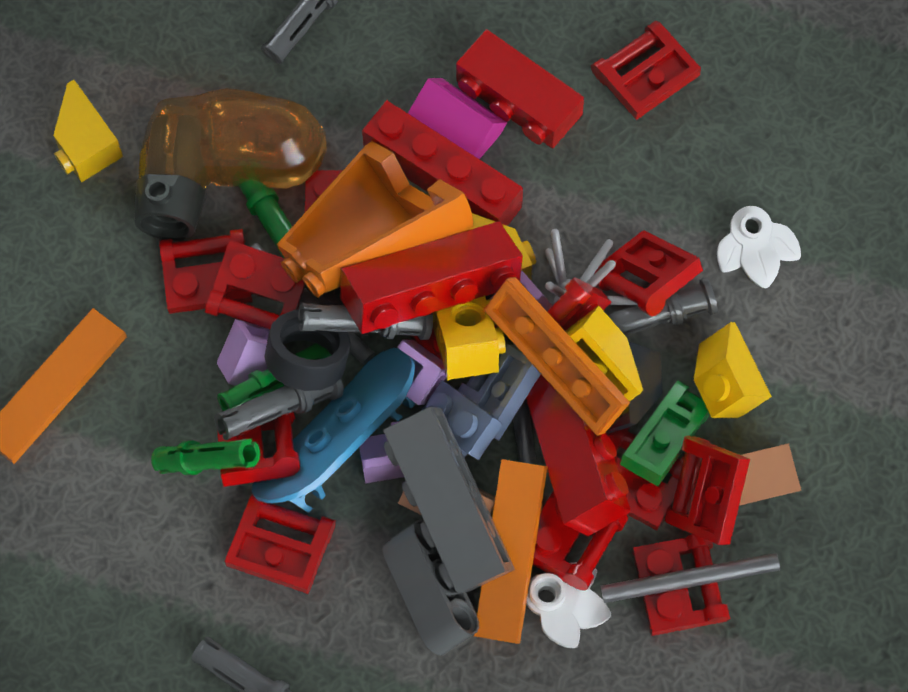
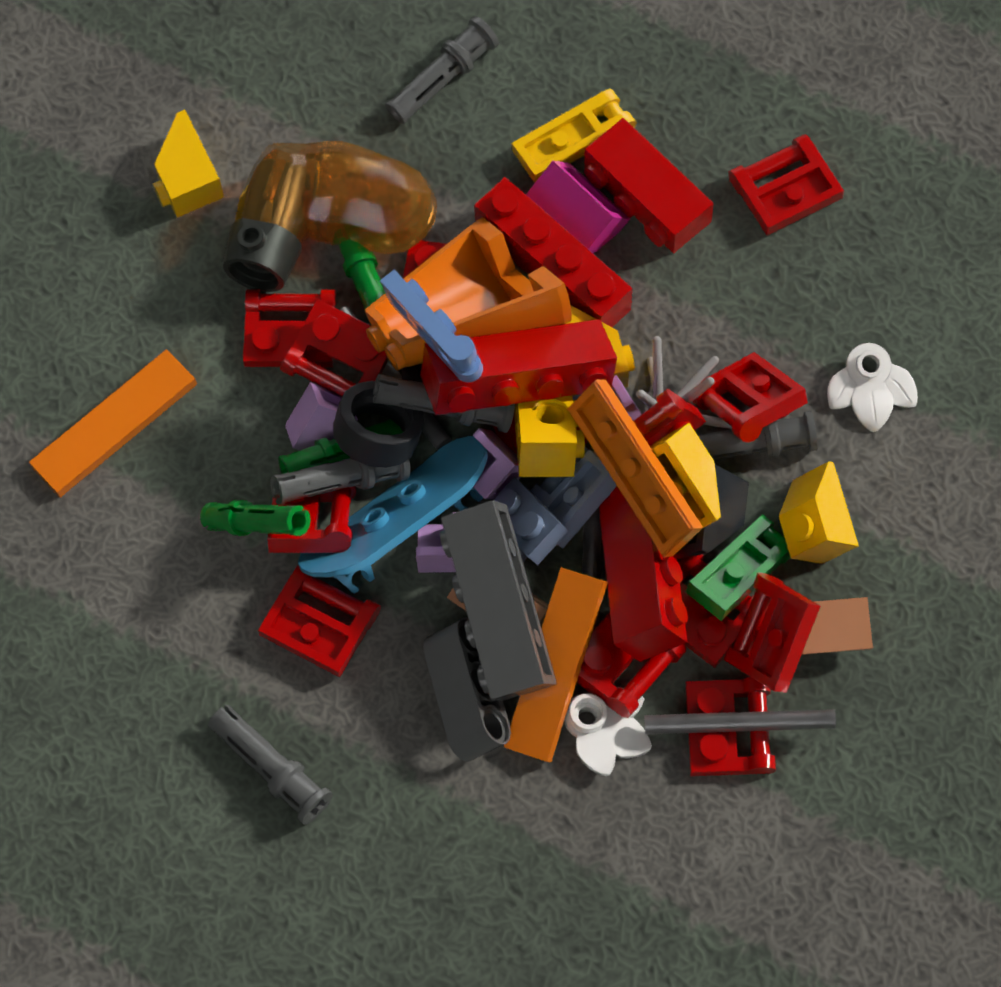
camera: 10 degrees right, 0 degrees up
none -> medium blue plate [380,269,483,382]
none -> yellow plate [512,89,637,183]

